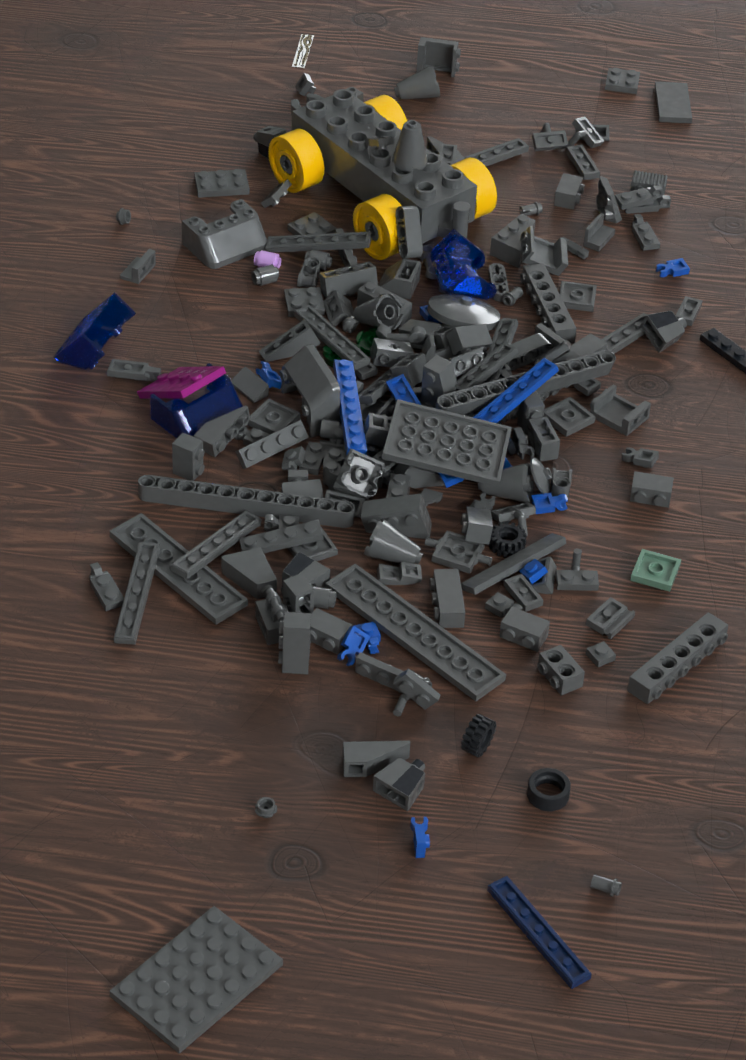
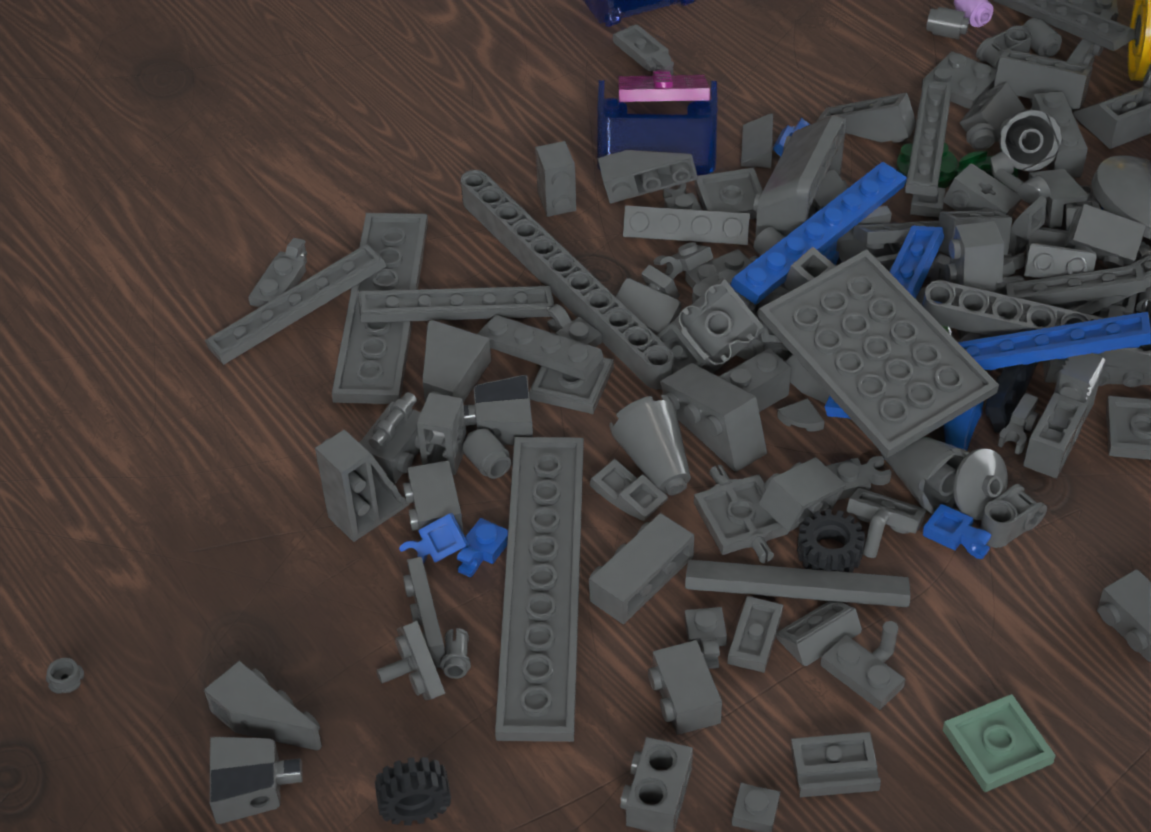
camera: 50 degrees right, 5 degrees up
blue plate [519,559,548,584] -> none

